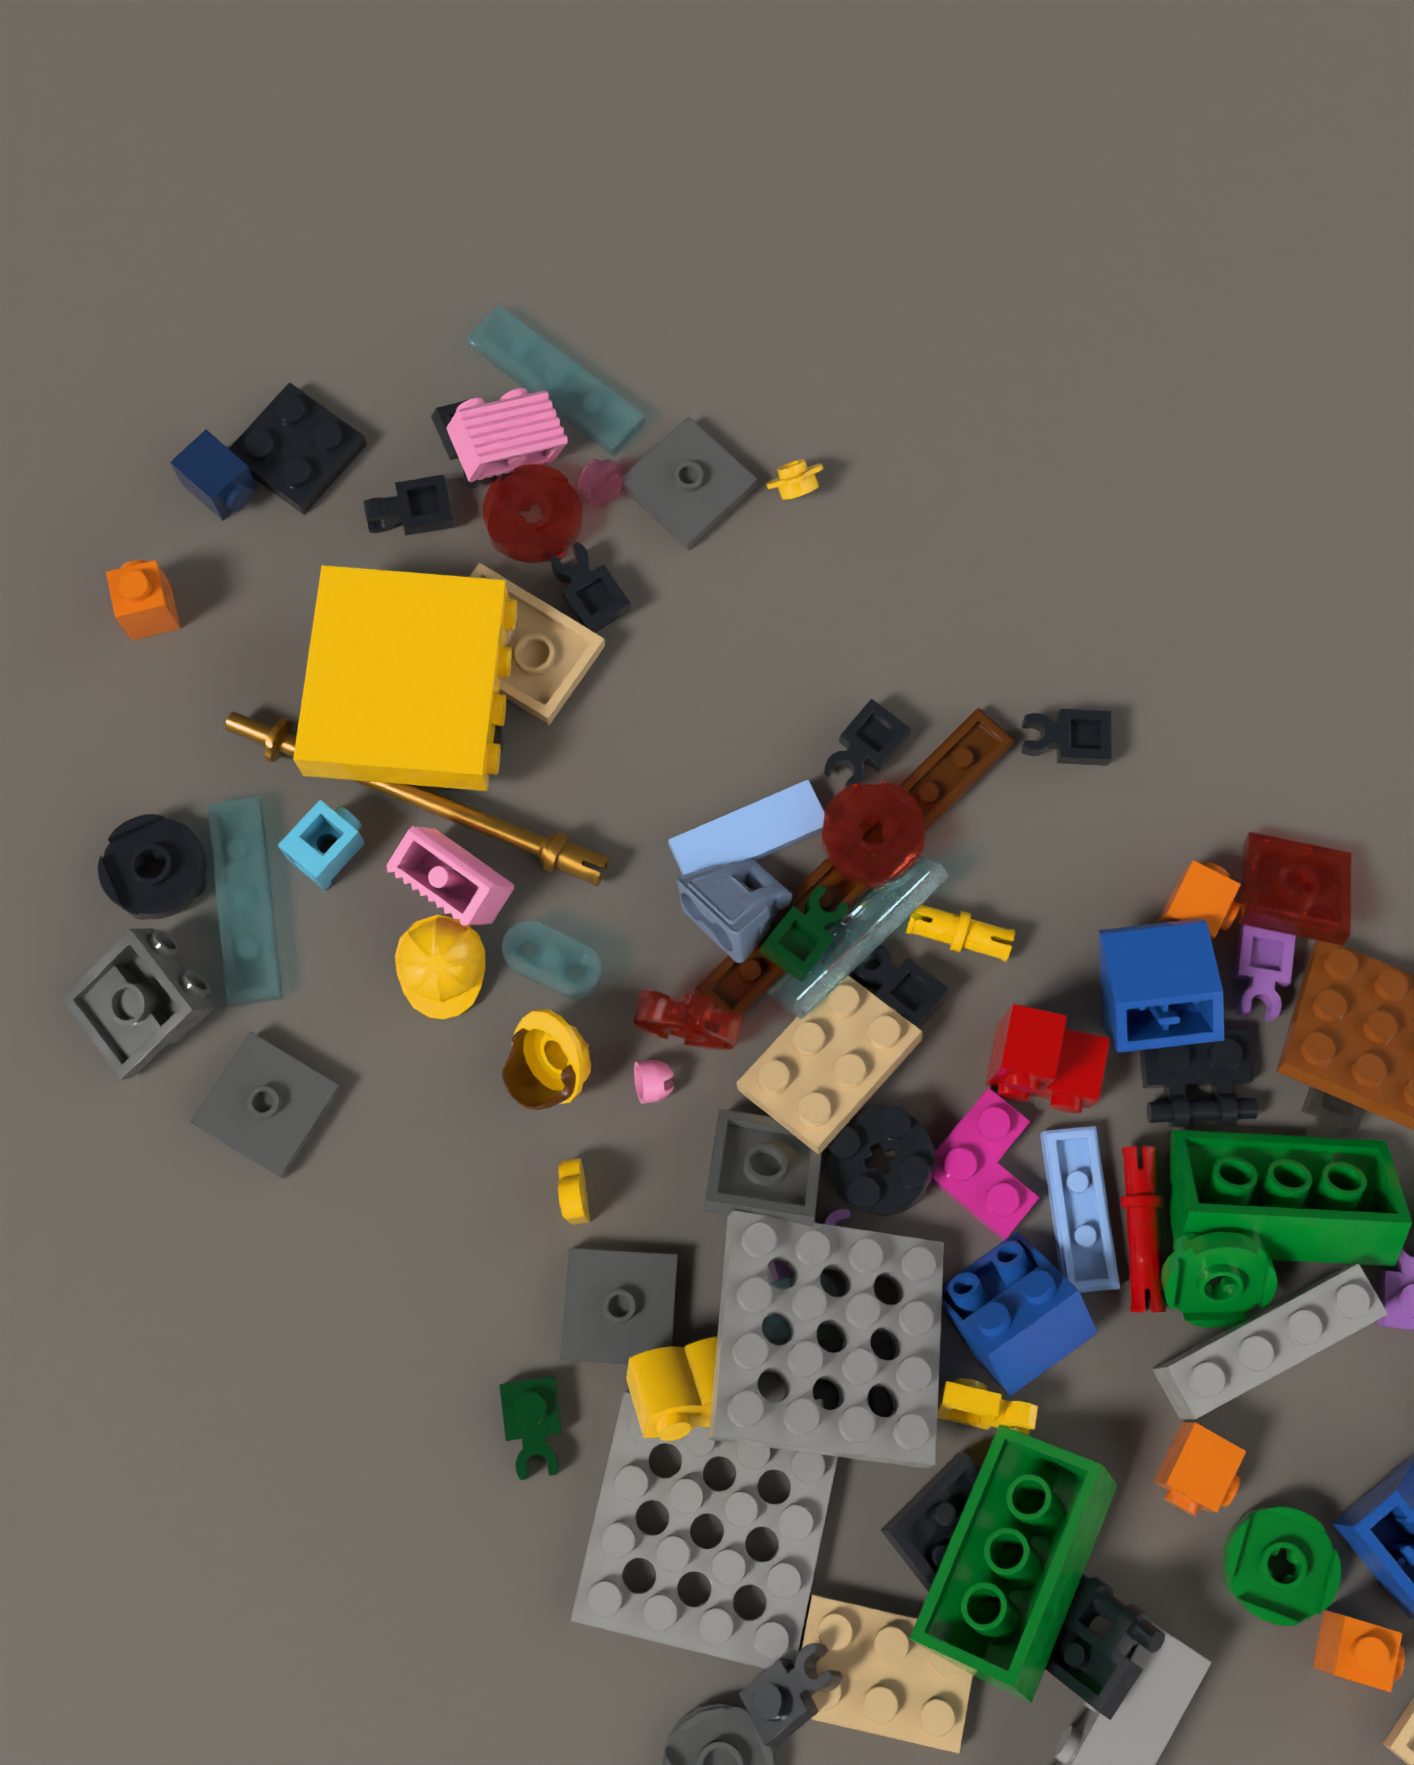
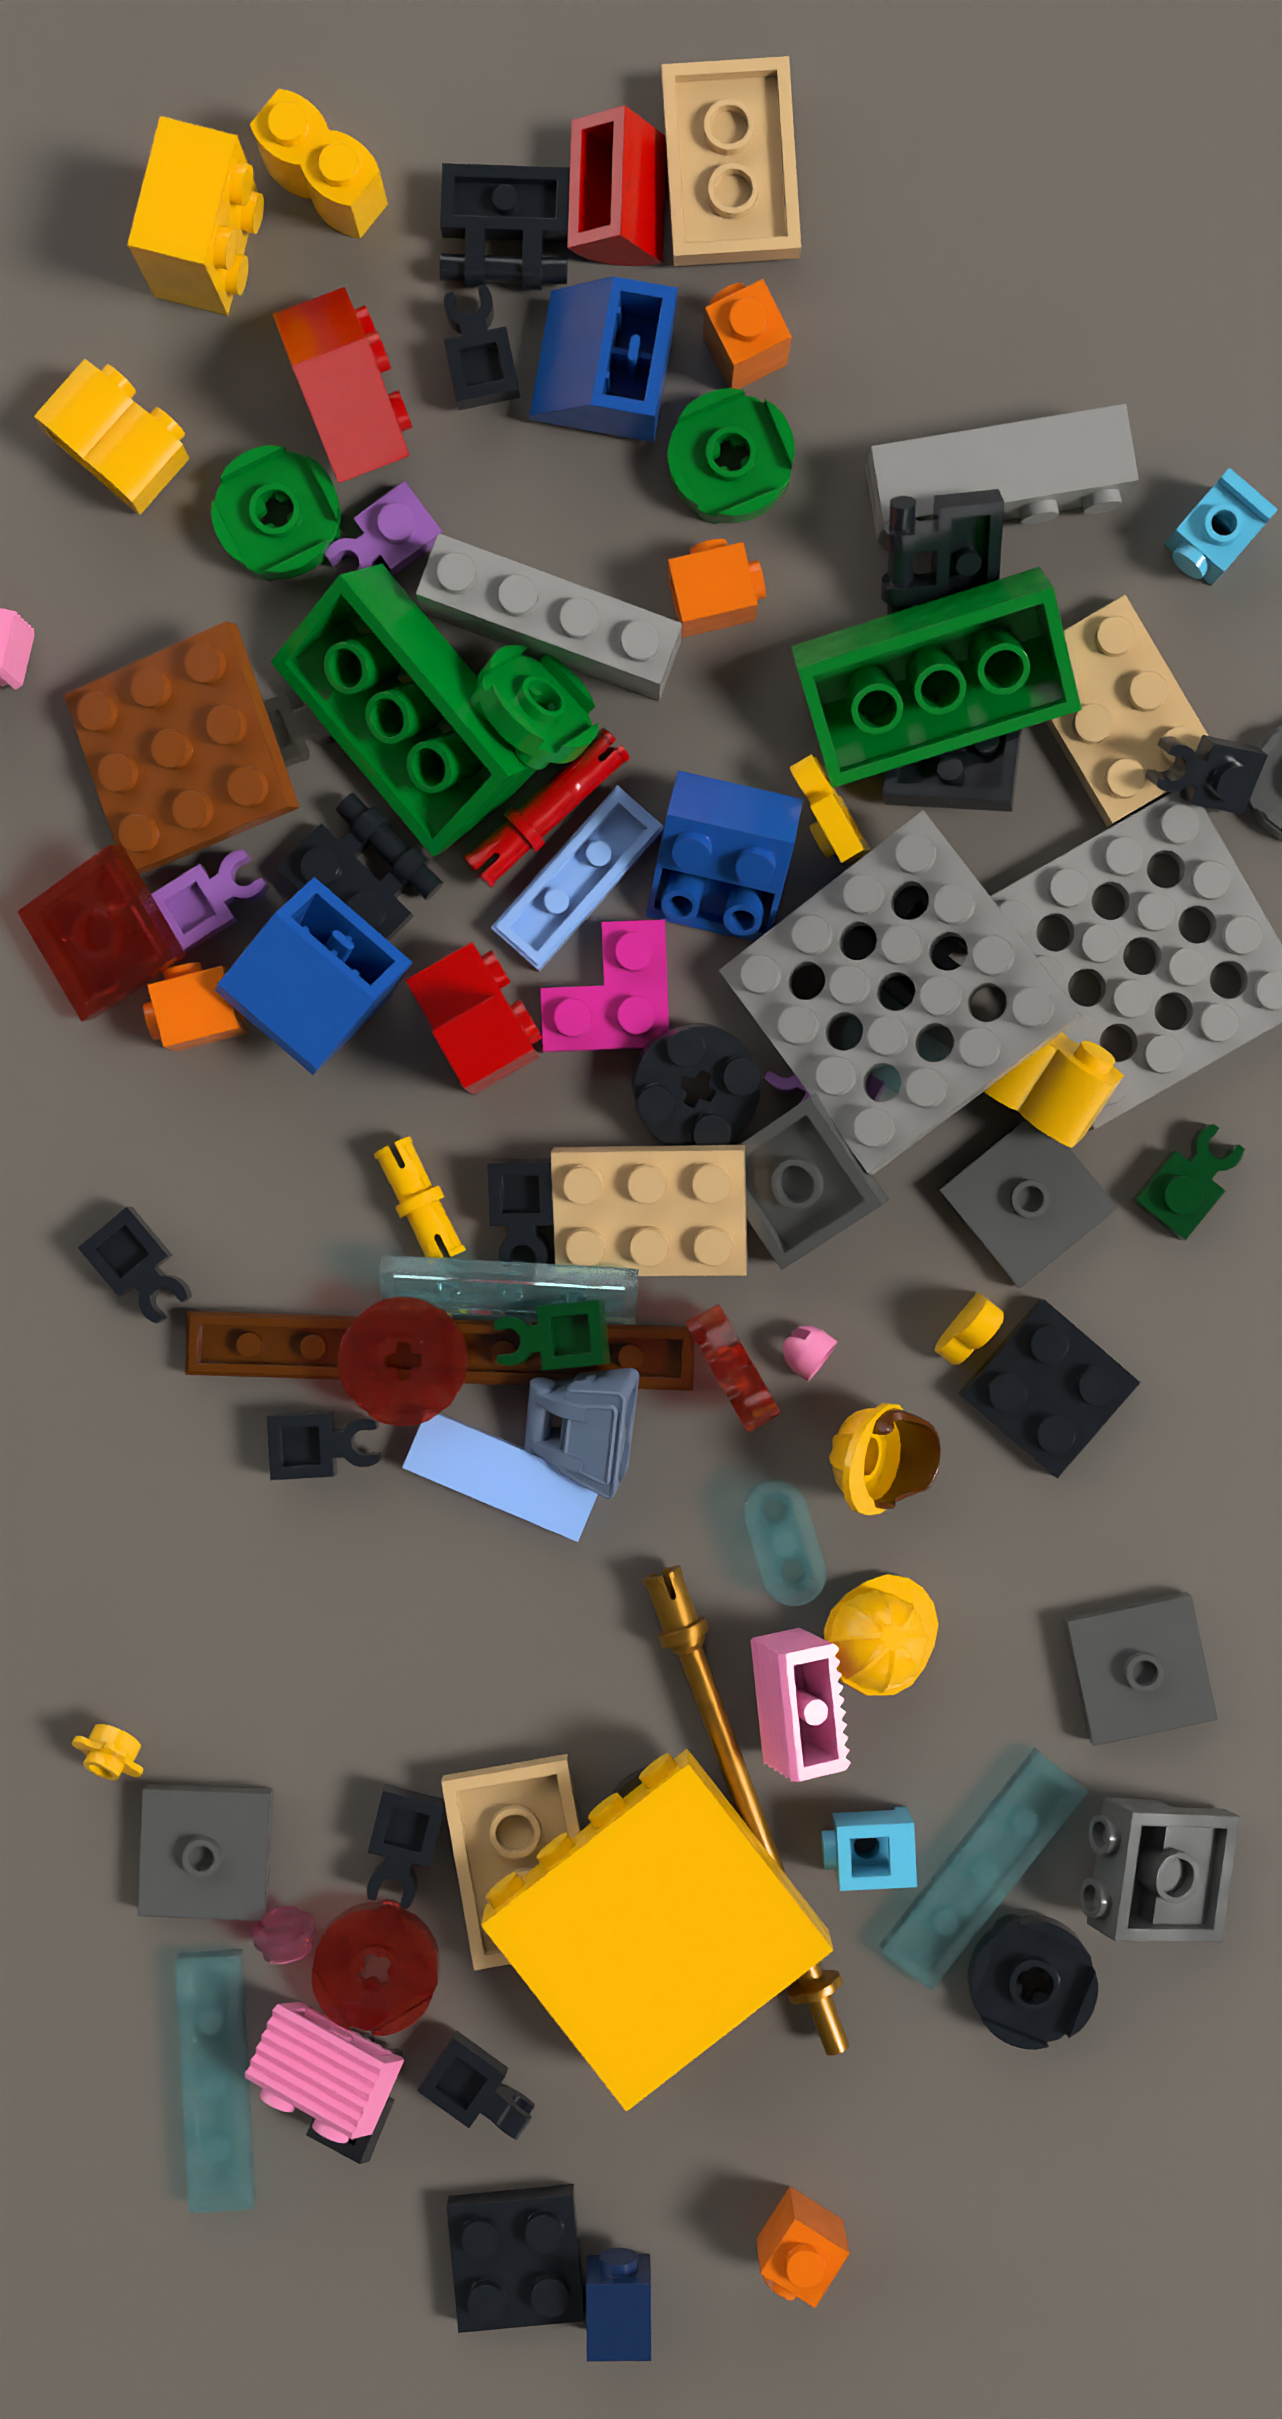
camera: 130 degrees left, 15 degrees up
none -> black plate [958,1298,1141,1479]

